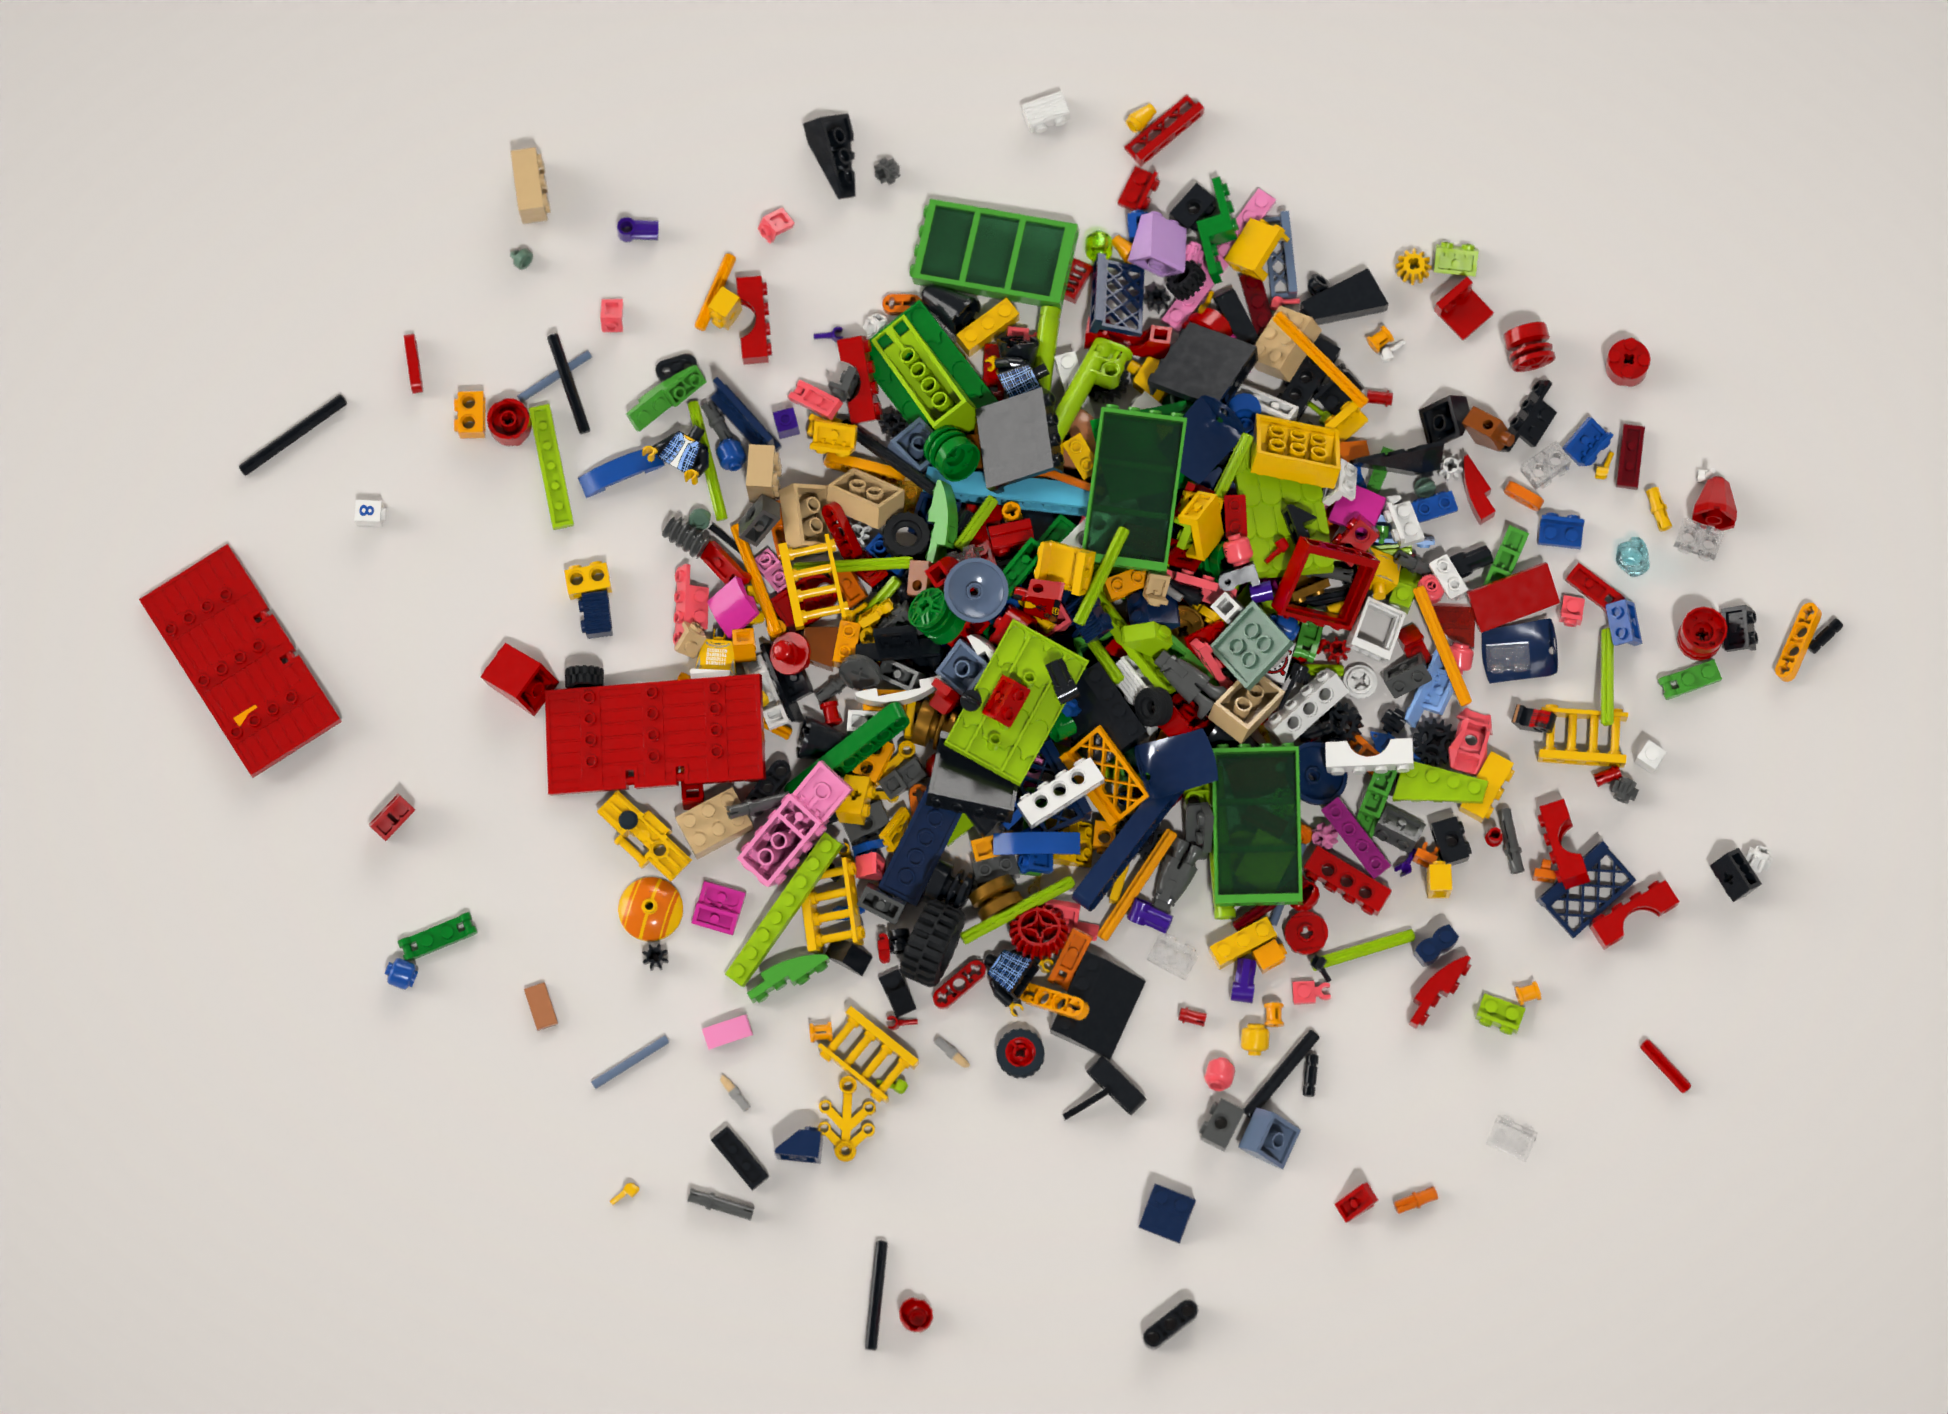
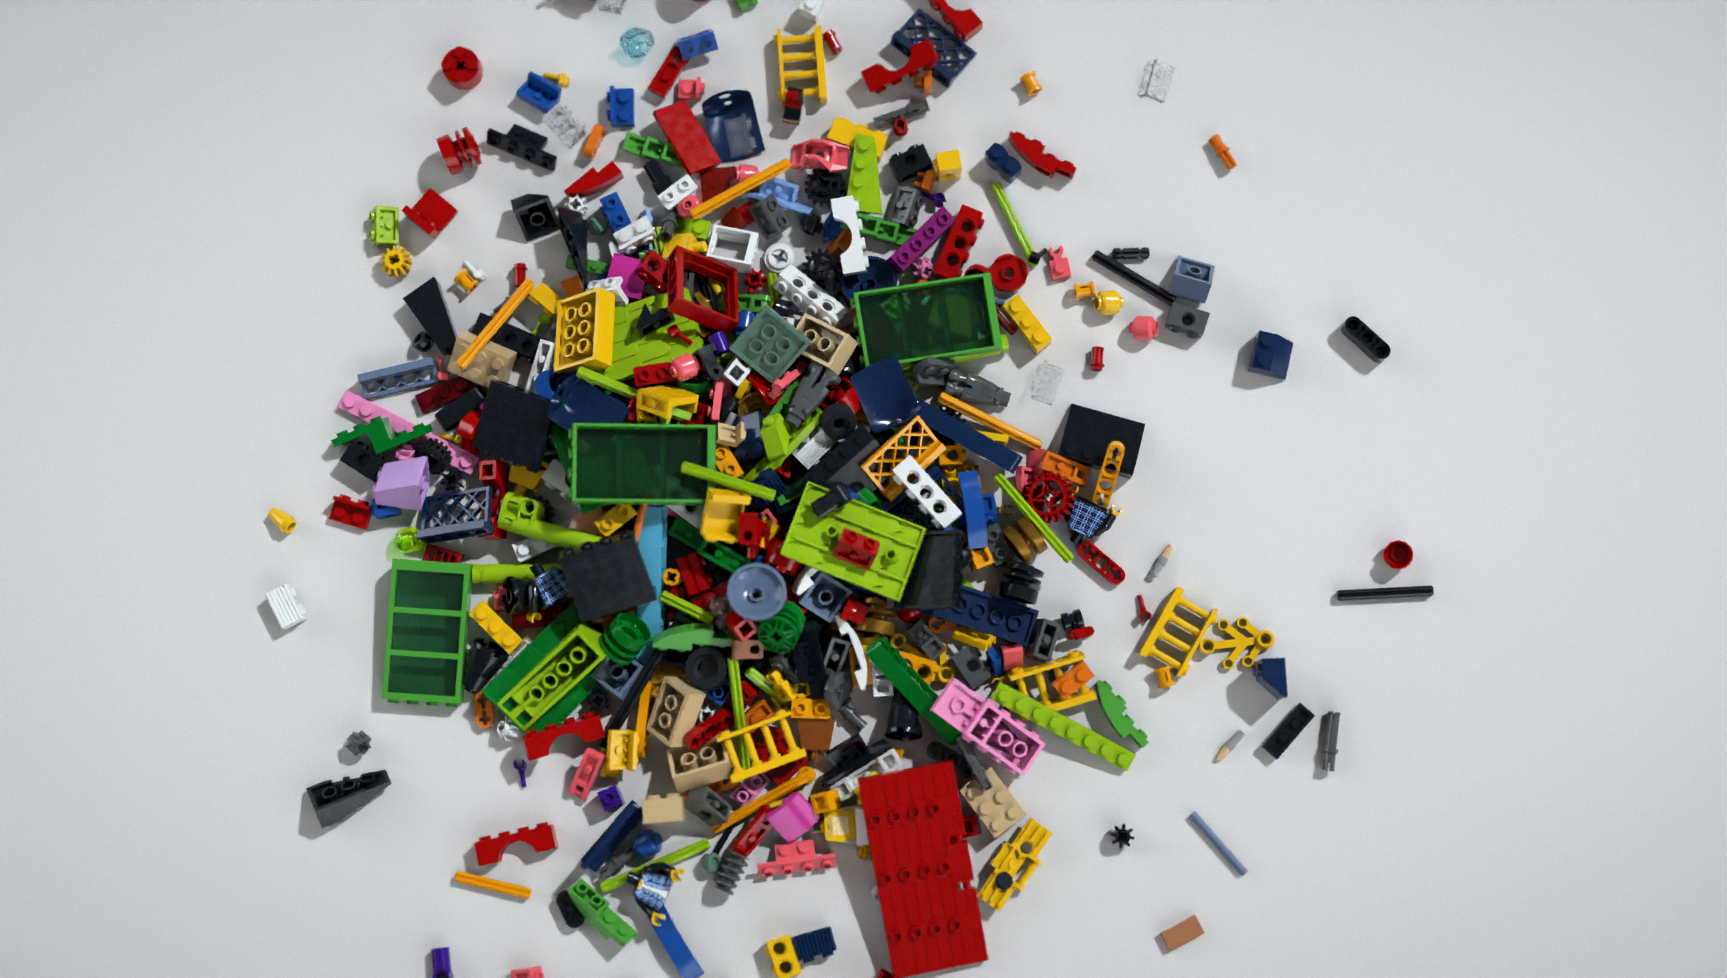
camera: 100 degrees left, 5 degrees up
black tyre [565,665,604,689] -> none
yellow hand [610,1183,640,1205] -> none
orange dish [618,877,683,942] -> none
tan bracket [674,621,707,659] -> none
dark pink slope [691,880,747,935] -> none
bright pink slope [702,1014,753,1049] -> none
yellow brick [708,286,742,330] -> none
coral bracket [758,208,795,243] -> none
red plate [770,632,811,675] -> none
red bush [819,701,843,727] -> none
black slope [825,940,873,976] -> none
dark grey bracket [828,366,860,402] -> none
yellow brick [835,774,876,825] -> none
lime hand [876,1078,908,1094] -> none
black slope [879,969,916,1018] -> none
black tyre [900,900,965,987] -> none
black tile [960,690,982,712] -> none
black wheel [996,1028,1045,1079] -> none
black piece [1062,1086,1113,1121] -> none
lime axle [1086,640,1124,684] -> none
black beam [1086,1056,1147,1116] -> none
light orange cone [1111,235,1133,264] -> none
red fence [1124,95,1204,167] -> none
dark purple piece [1127,898,1173,934] -> none
yellow panel [1224,218,1289,282] -> none
dark purple piece [1231,958,1256,1003] -> none
light orange brick [1252,939,1287,974] -> none
black bracket [1313,369,1365,416] -> none
red slope [1334,1182,1379,1223] -> none
dark orange torso [1462,406,1515,452] -> none
lime bracket [1475,993,1526,1035] -> none
lime axle [1601,628,1614,726] -> none
dark grey gear [1611,777,1639,804] -> none
dark red plate [1616,424,1645,490] -> none
yellow pin [1646,487,1673,532] -> none
none -> orange plate [1051,660,1095,700]

